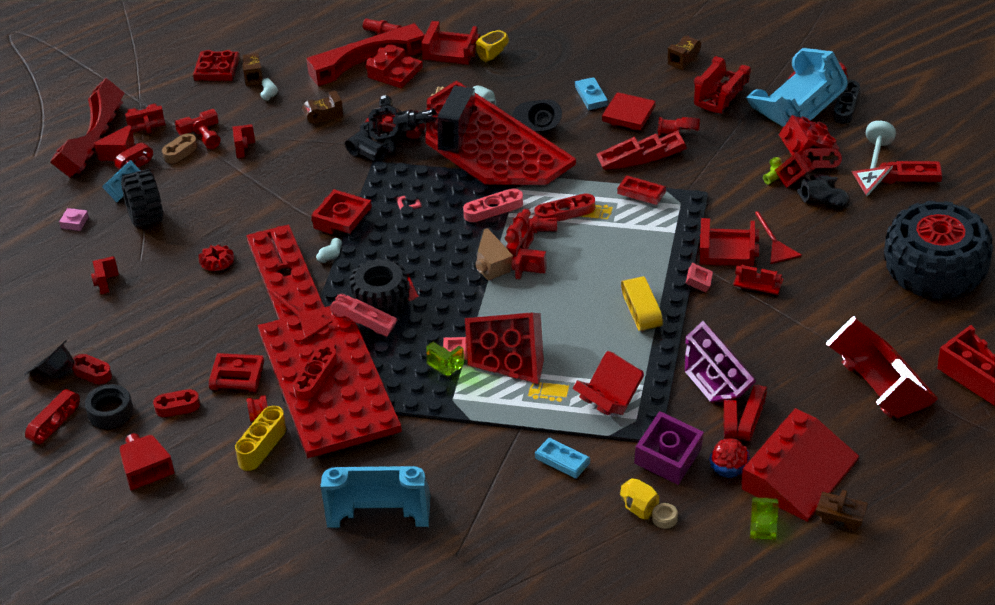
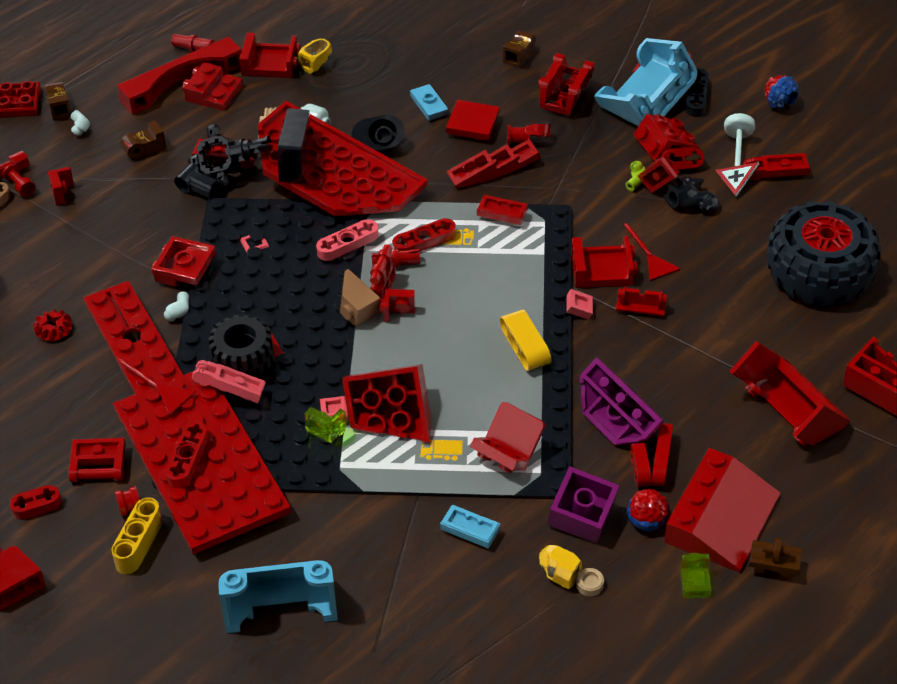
camera: 10 degrees left, 5 degrees up
none -> blue piece [764,75,800,109]

